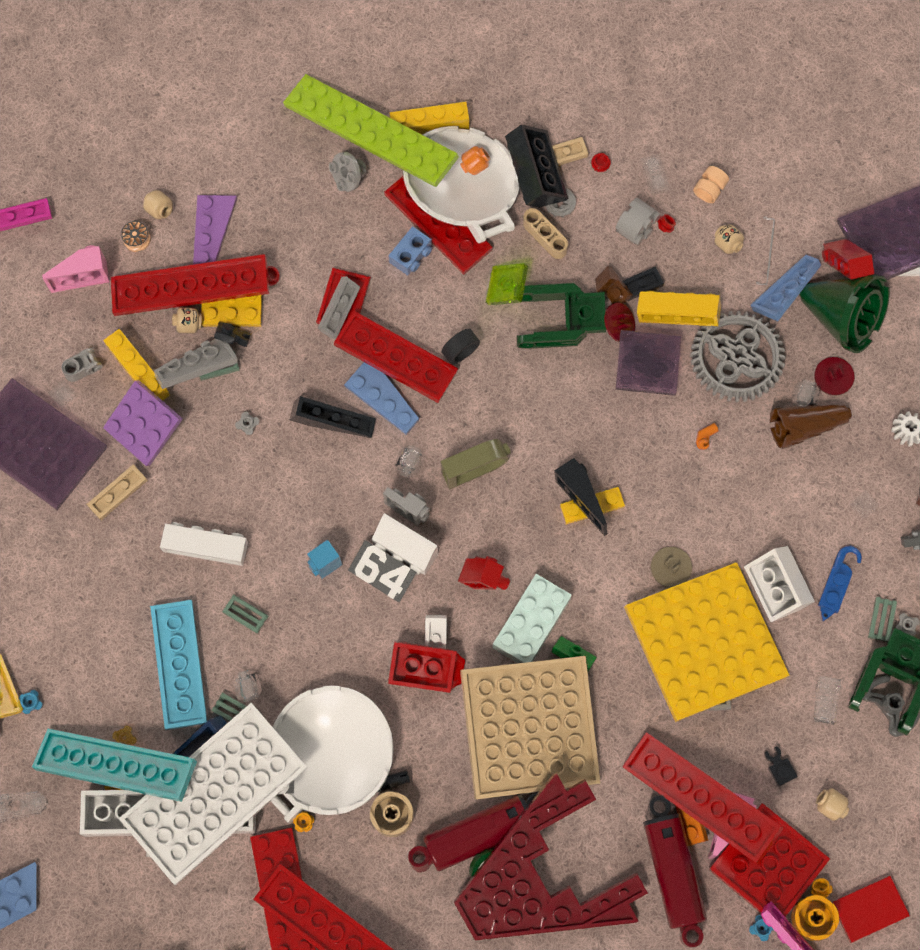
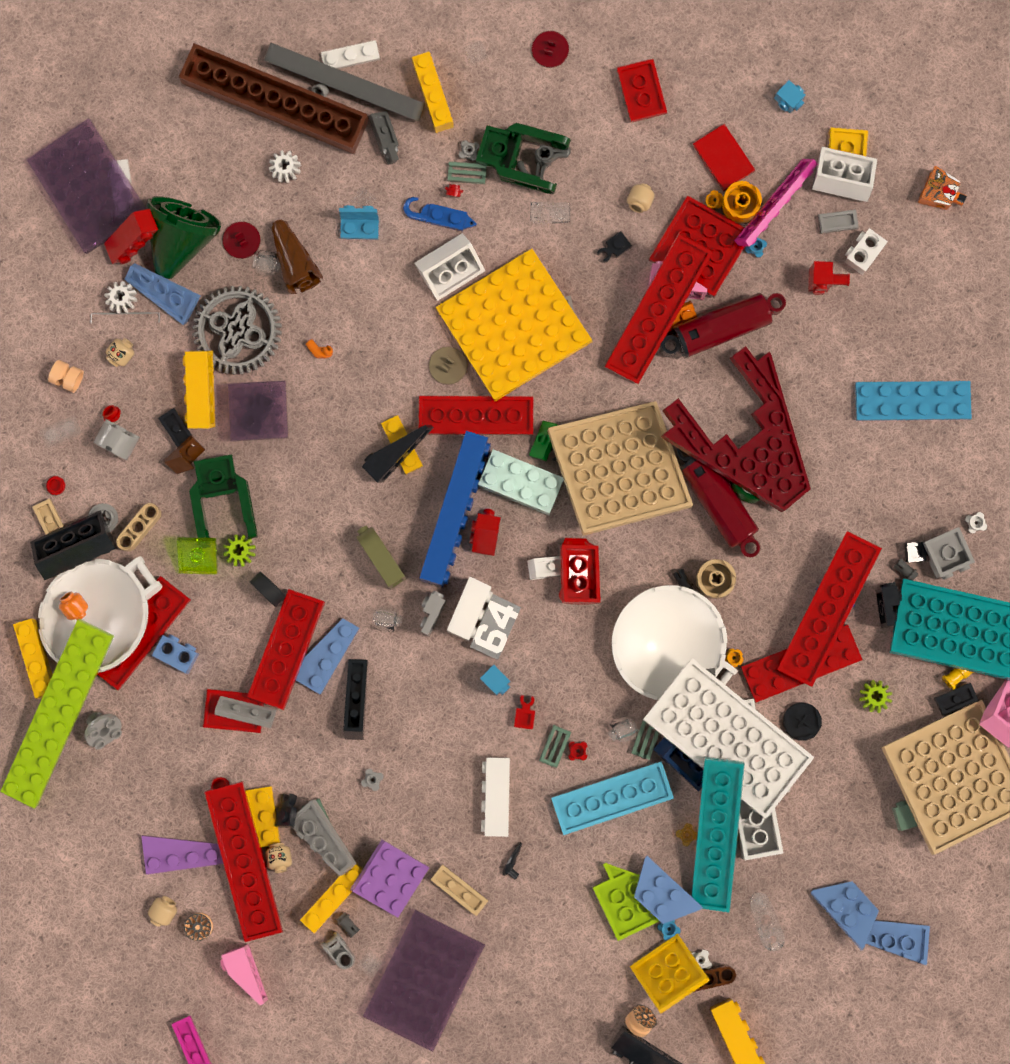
camera: 100 degrees left, 10 degrees up
dark red piece [604,303,635,342] -> none
none -> white gear [104,281,137,314]
none -> lime gear [223,535,256,567]
none -> dark grey pin [336,912,360,938]
none -> dark azure bracket [339,205,379,240]
none -> red plate [419,396,533,435]
none -> blue brick [420,431,491,588]
none -> red plate [444,184,463,197]
none -> black bar [502,842,522,880]
none -> red plate [514,695,536,730]
none -> red plate [568,741,588,761]
none -> lime wing [592,863,659,941]
none -> medium blue wing [634,856,703,924]
none -> black tile [783,703,822,741]

